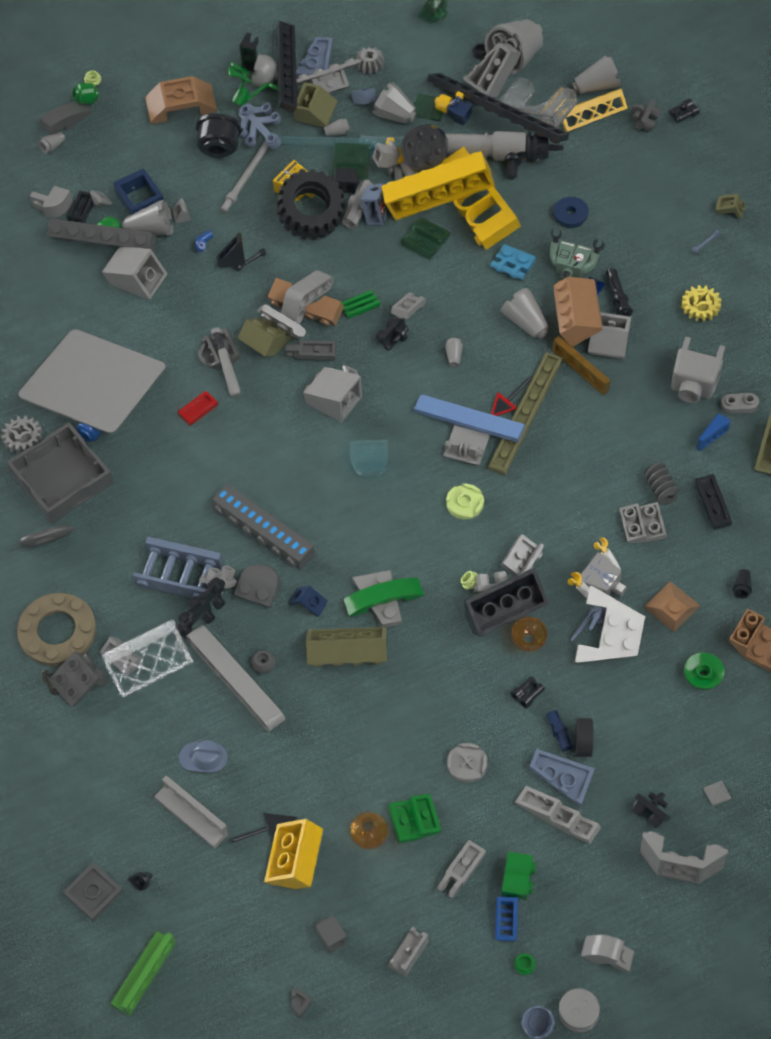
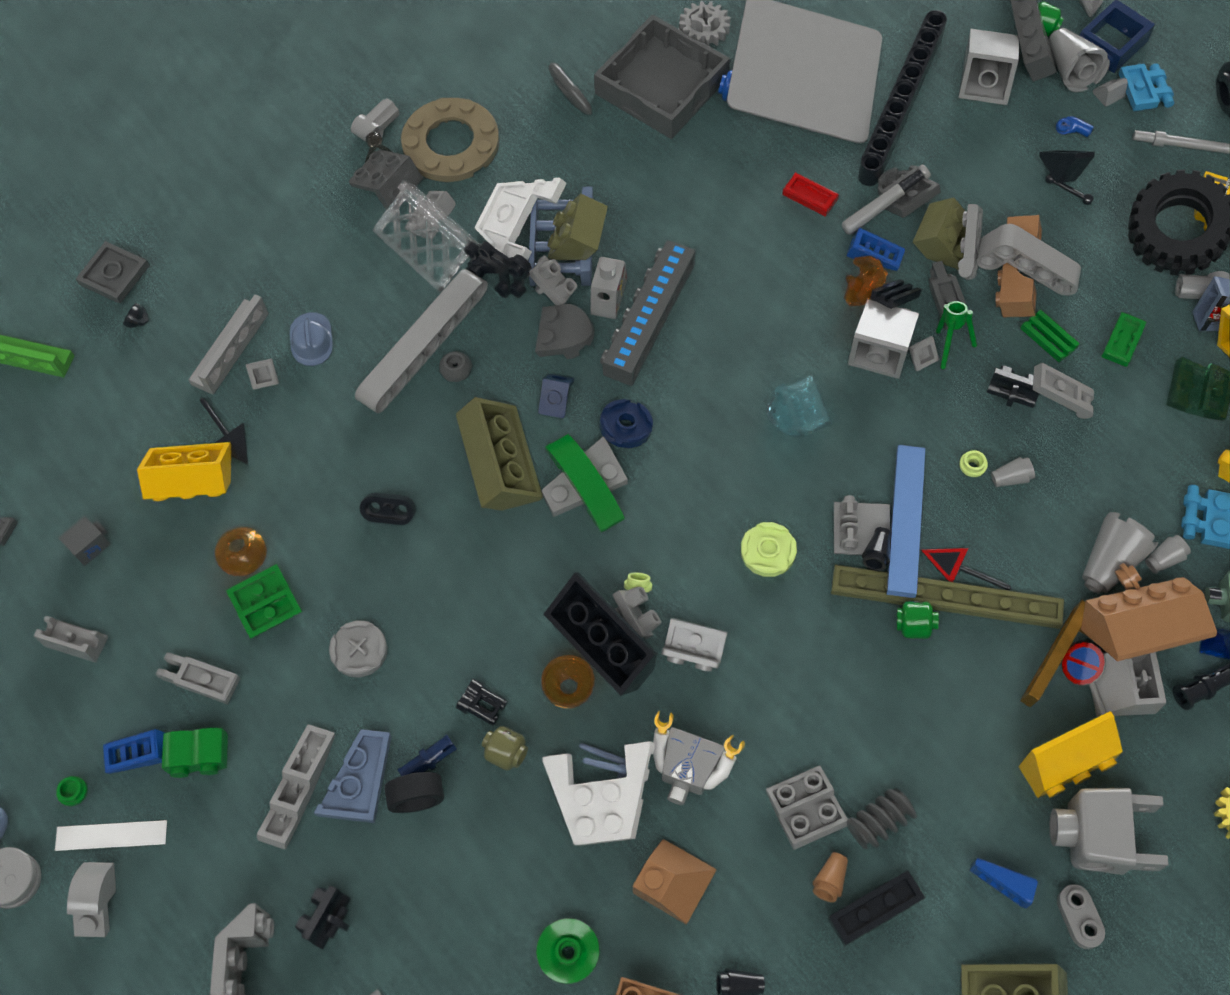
camera: 75 degrees right, 5 degrees up
none -> white sticker [55,820,167,851]
none -> light grey slope [246,358,279,390]
none -> light grey piece [351,98,400,146]
none -> black plate [359,493,416,525]
none -> white wing [475,178,567,260]
none -> olive head [482,726,528,771]
none -> olive slope [548,193,608,260]
none -> light grey torso [591,257,627,319]
none -> dark blue tile [599,399,653,448]
none -> medium nougat cone [813,853,848,902]
none -> clear orange hand [844,256,888,306]
none -> blue slope [846,228,905,271]
none -> black beam [858,10,947,186]
none -> black cone [862,527,891,571]
none -> black tile [870,279,922,309]
none -> green head [897,601,939,639]
none -> green plant [936,301,977,369]
none -> yellowish green plate [959,450,988,477]
none -> yellow slope [1018,711,1123,798]
none -> piece [1062,642,1106,715]
none -> green plate [1101,312,1147,367]
none -> medium nougat plate [1115,563,1142,590]
none -> dark azure plate [1118,63,1174,111]
none -> light grey cone [1145,535,1191,574]

